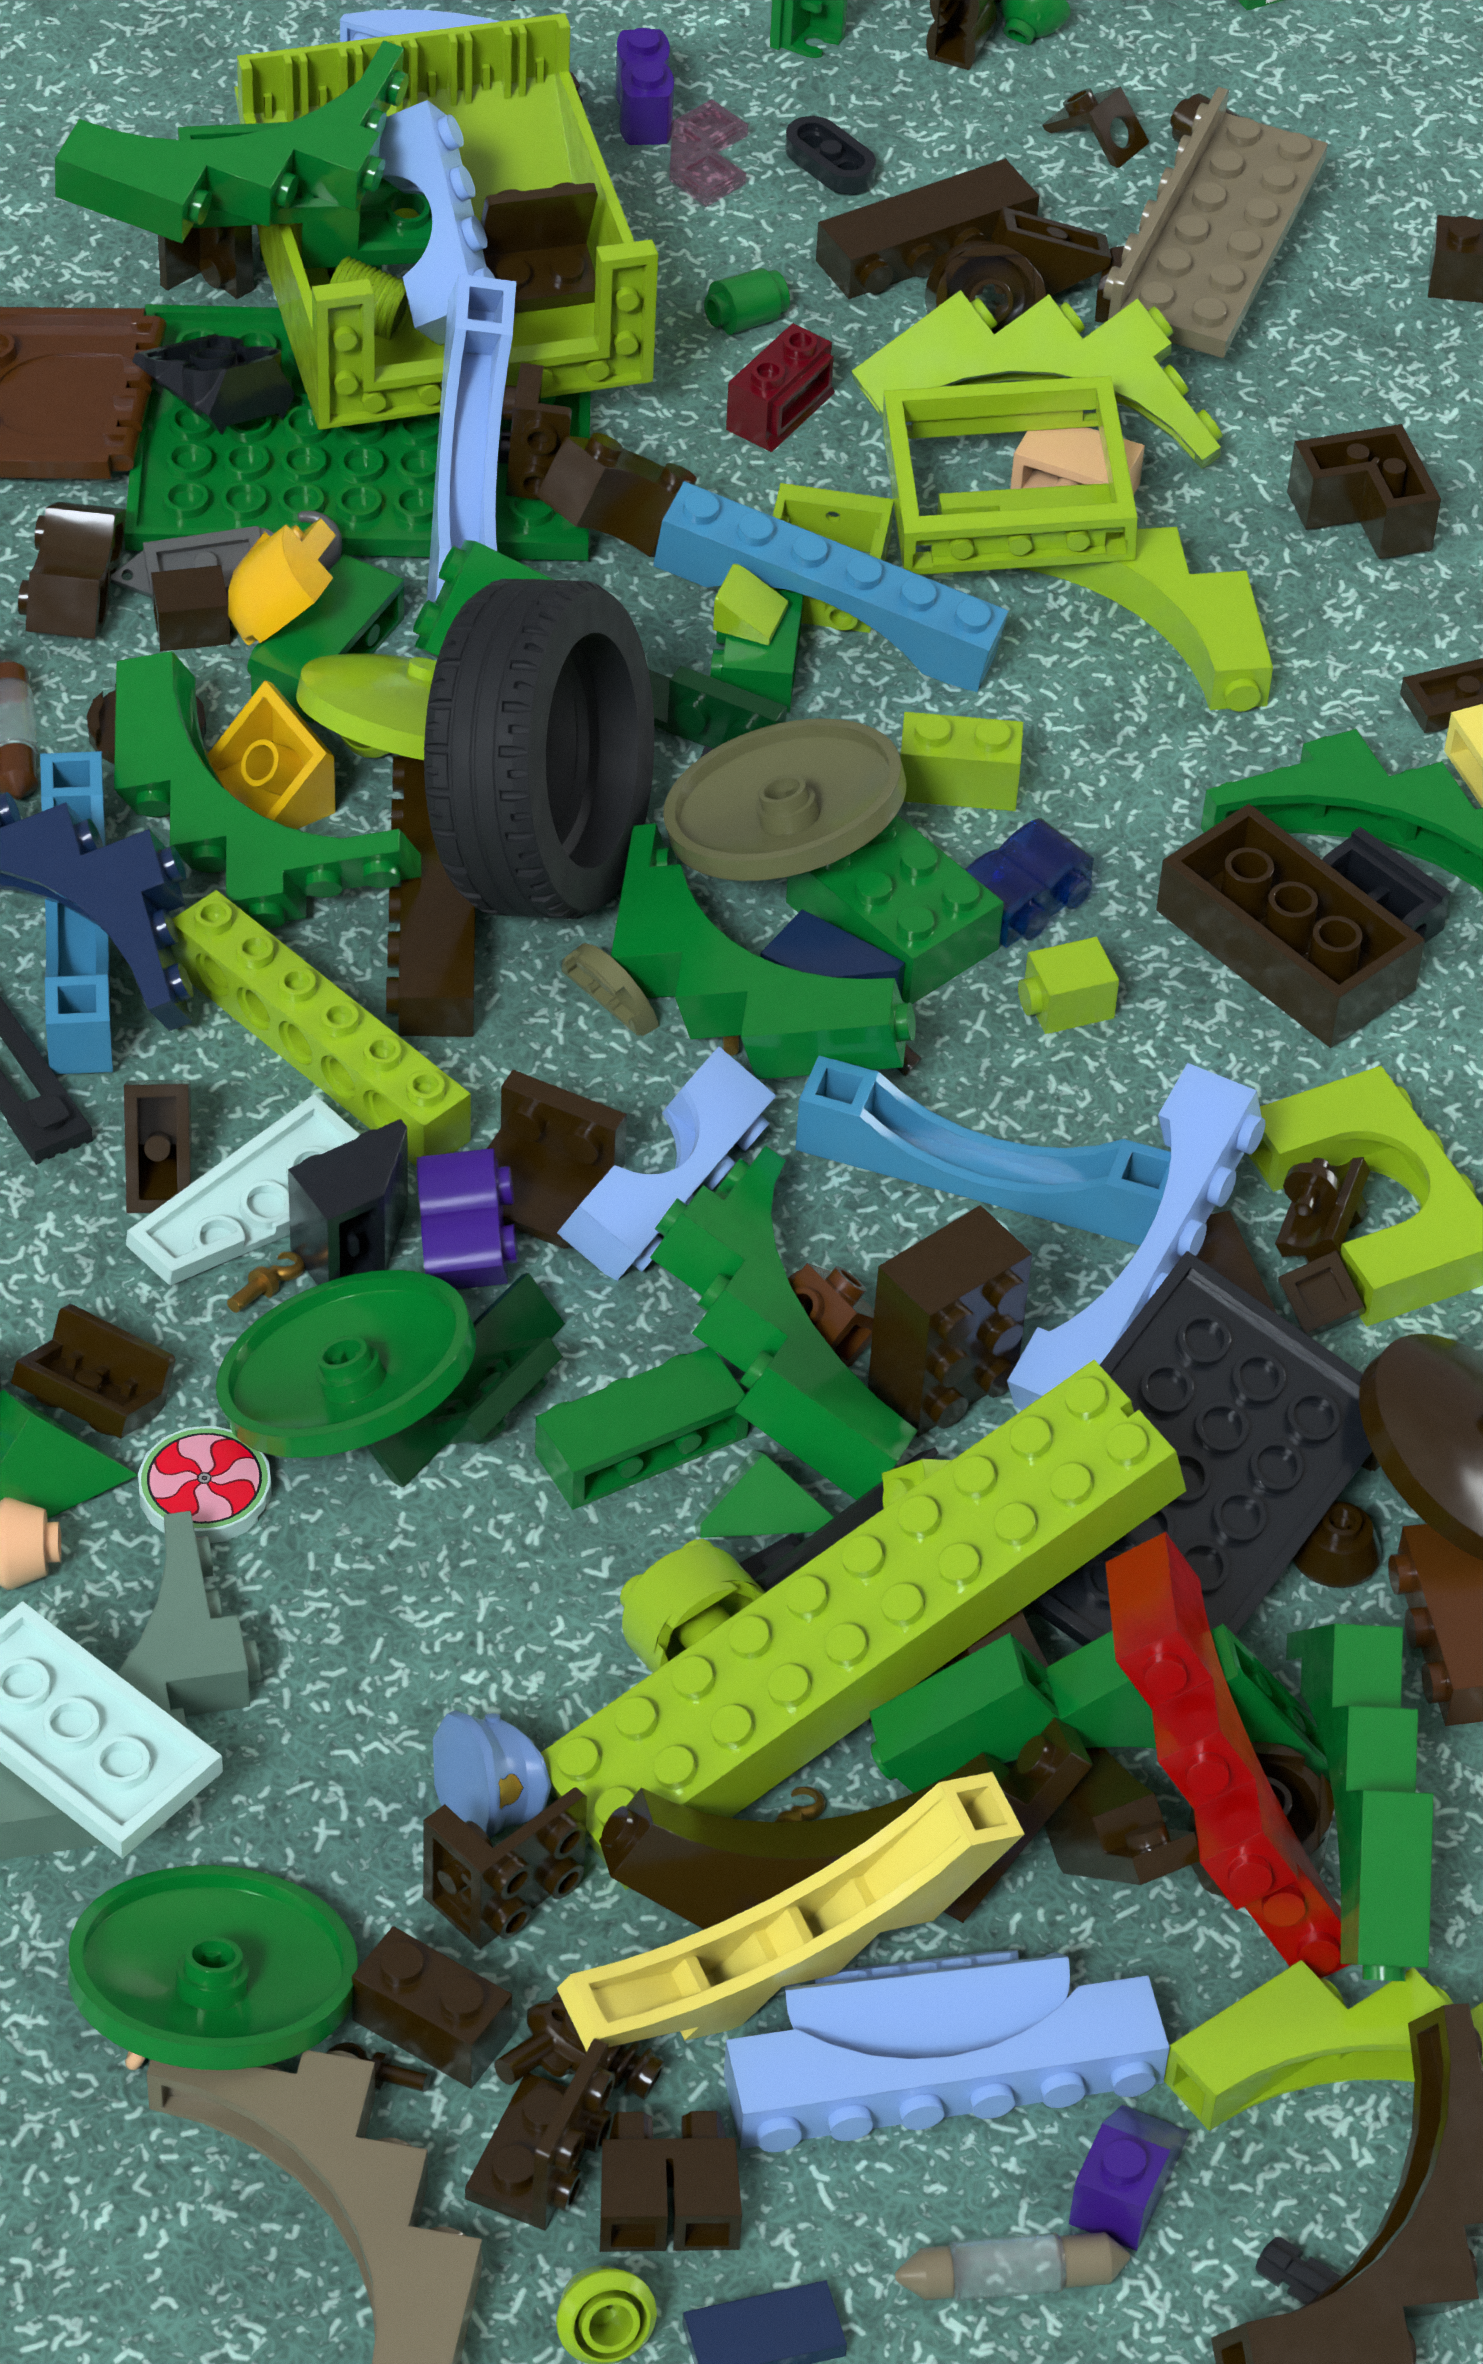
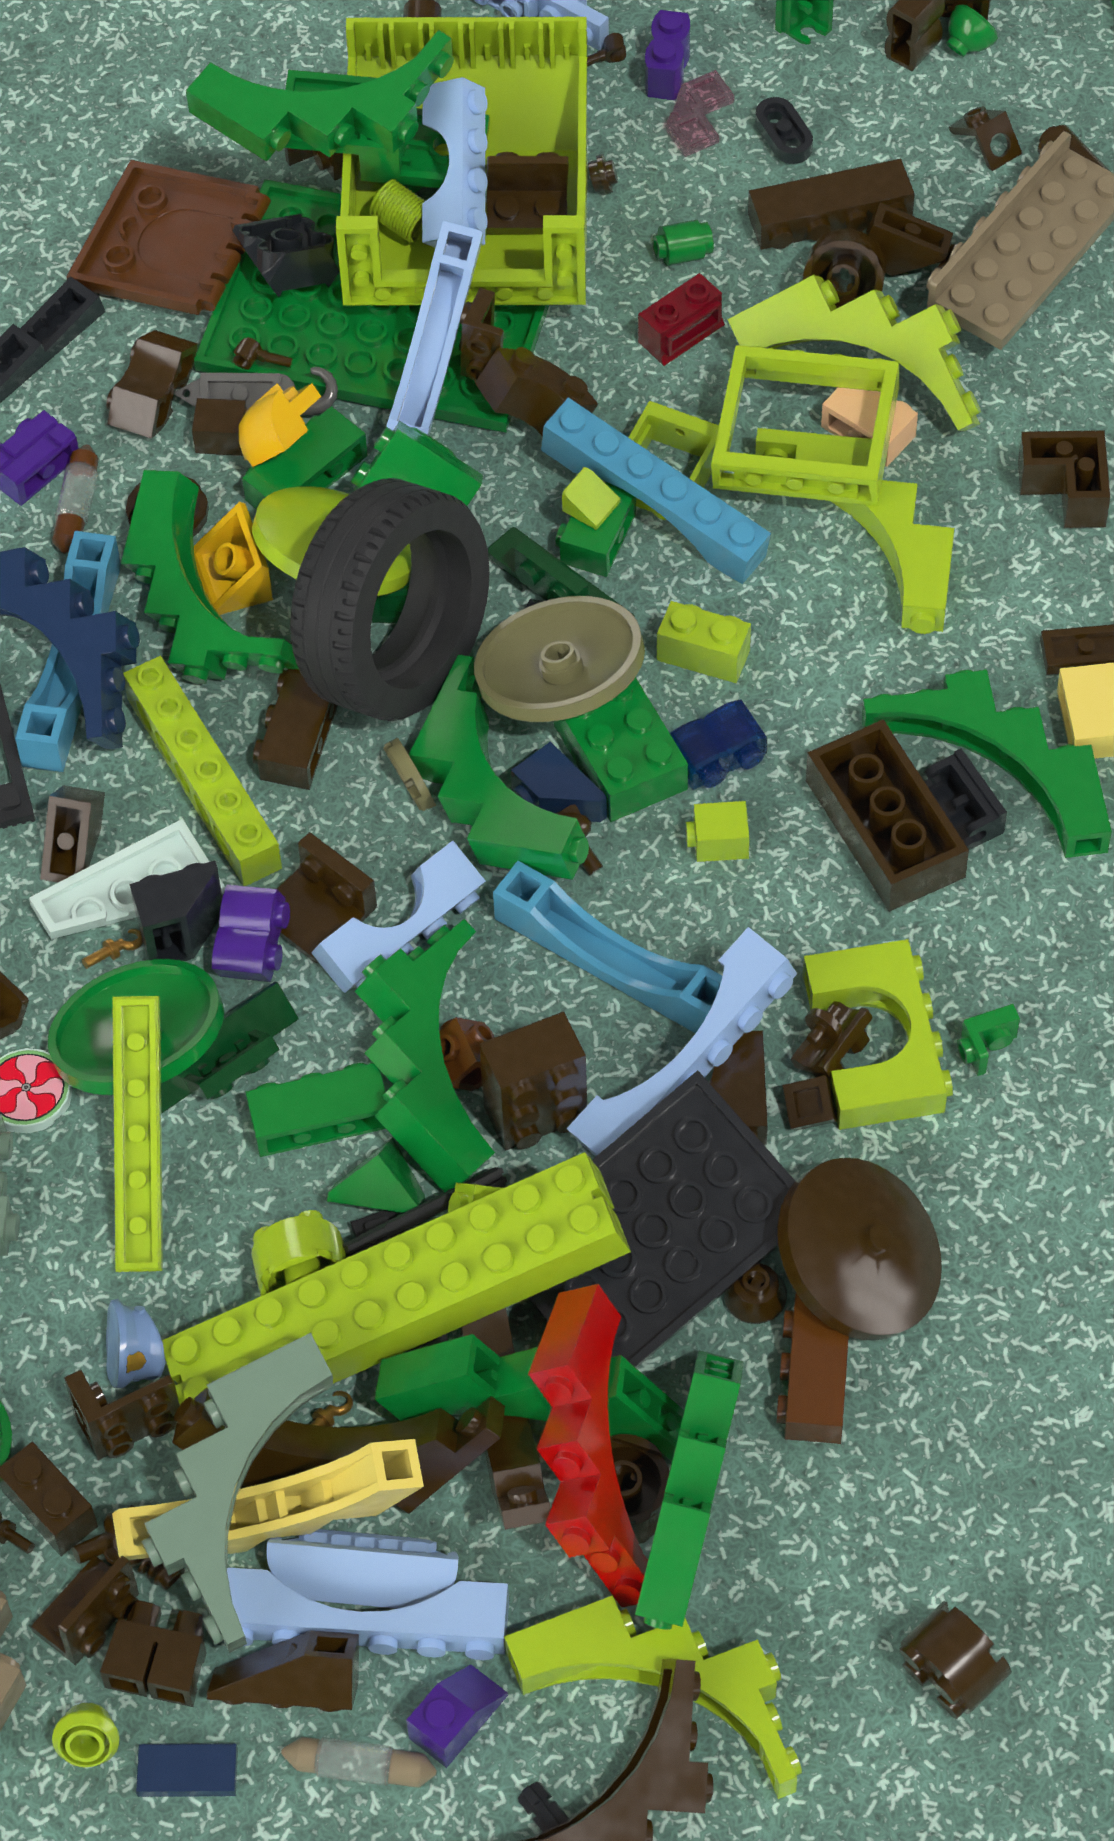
camera: 20 degrees right, 10 degrees up
none -> lime tile [113,996,163,1272]
none -> sand green arch [141,1333,333,1653]
none -> dark brown slope [207,1631,359,1712]
none -> dark brown hand [233,337,293,369]

